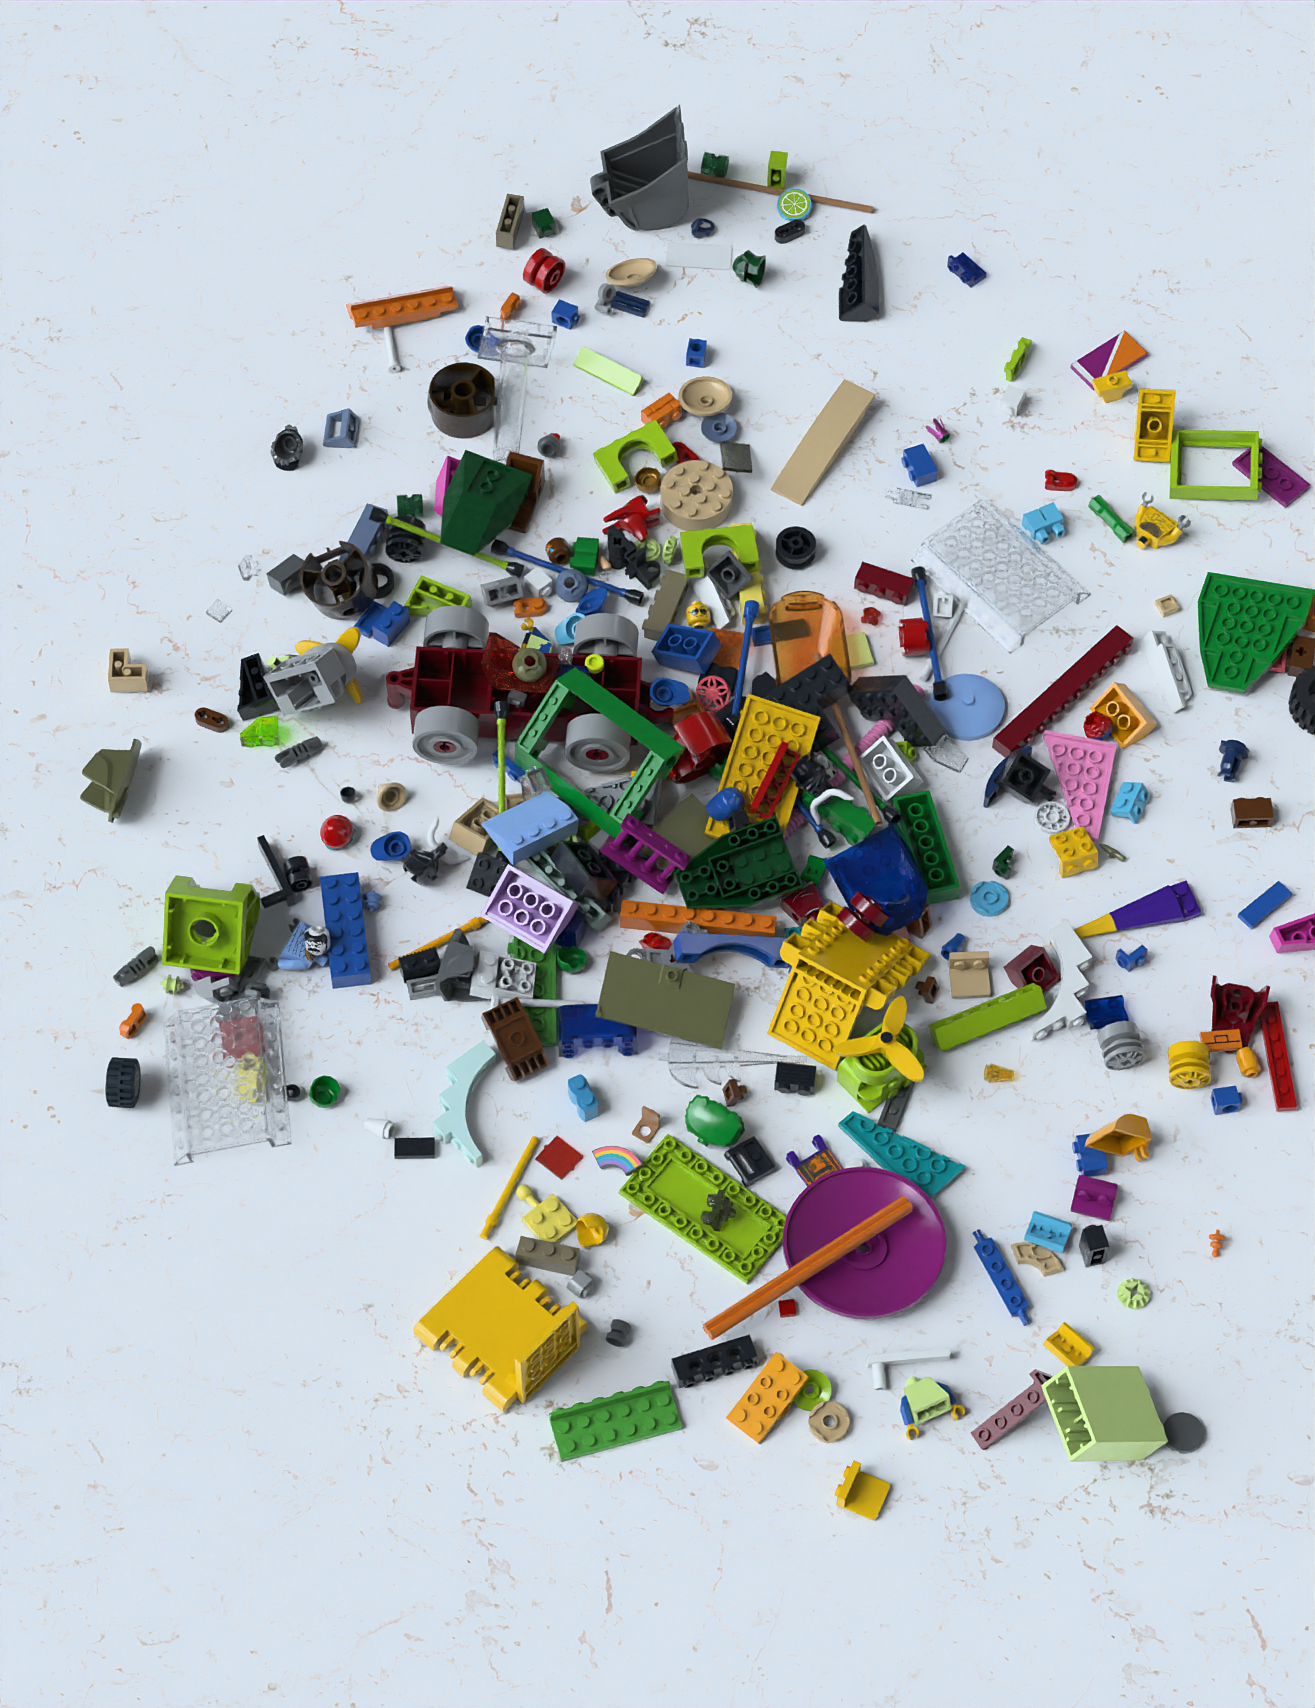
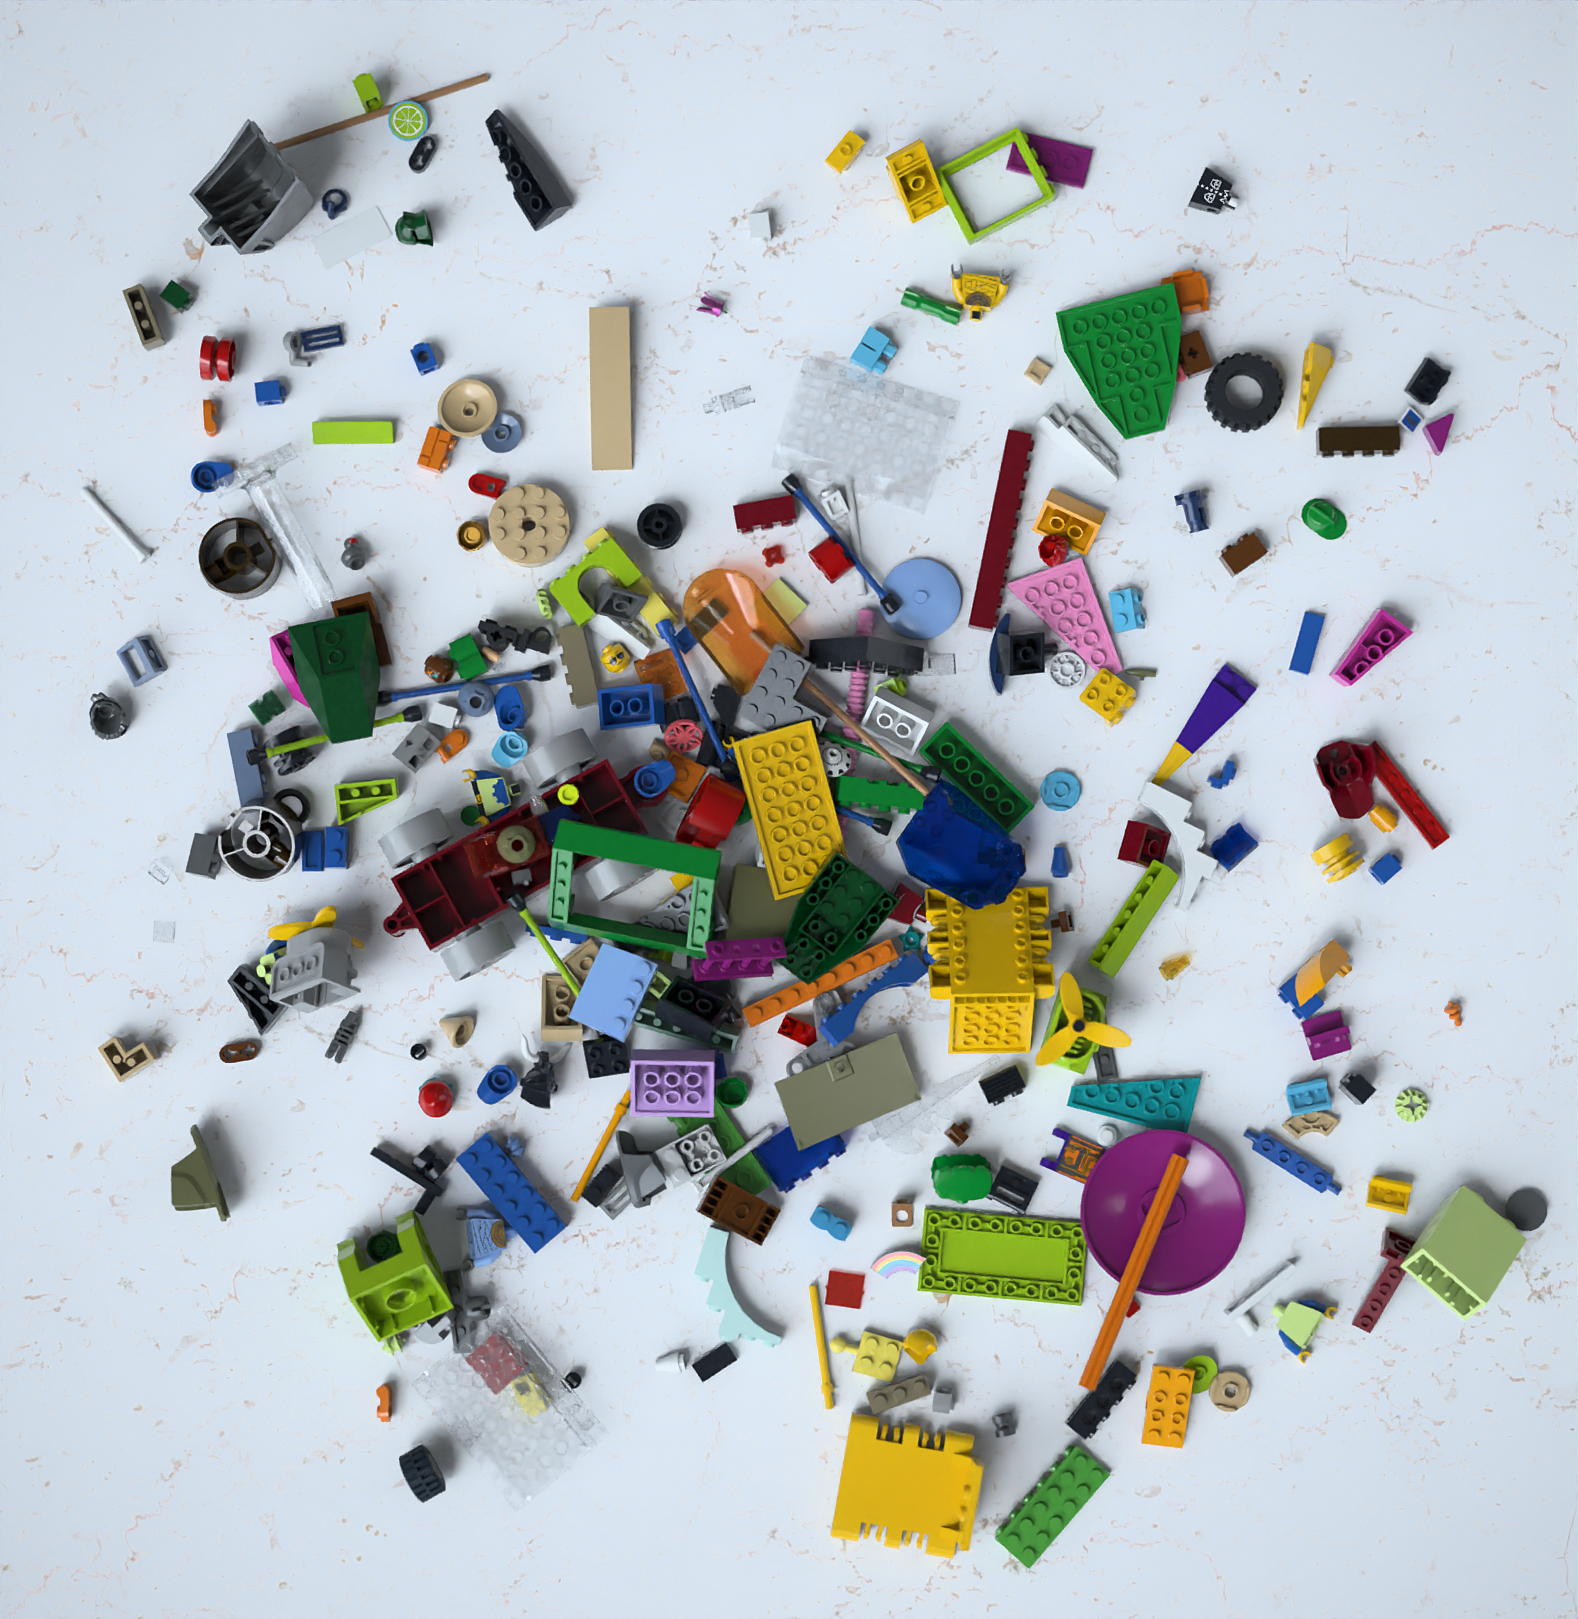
camera: 30 degrees left, 25 degrees up
dark grey hinge [113,946,158,987] -> none
clear neon green slope [240,716,279,748] -> none
head [304,925,330,955] -> none
green hair [309,1075,340,1108] -> none
orange slope [346,286,458,330] -> none
clear slope [521,766,552,801] -> none
lime arch [593,420,678,494] -> none
red piece [602,495,661,543] -> none
tan dish [605,258,657,288] -> none
yellowish green gear [634,538,661,561] -> none
clear green wheel [701,152,729,178] -> none
clear smoke hips [701,1189,737,1232] -> none
blue piece [706,787,745,821] -> none
clear smoke piece [720,442,753,473] -> none
black piece [726,810,760,832] -> none
red fence [748,741,801,820] -> none
black helmet [790,751,854,825] -> none
green bracket [800,855,827,886] -> none
yellow bracket [835,1460,890,1521] -> none
dark red wheel [836,891,889,943] -> none
blue brick [901,443,938,487] -> none
clear blue bracket [947,252,987,288] -> none
tan bracket [948,951,991,998] -> none
dark green bracket [992,845,1014,880] -> none
lime hinge [1004,337,1032,382] -> none
red plate [1045,469,1077,491] -> none
tile [1070,330,1148,391] -> none
light grey wheel [1097,1021,1146,1070] -> none
orange tile [1199,1029,1242,1052] -> none

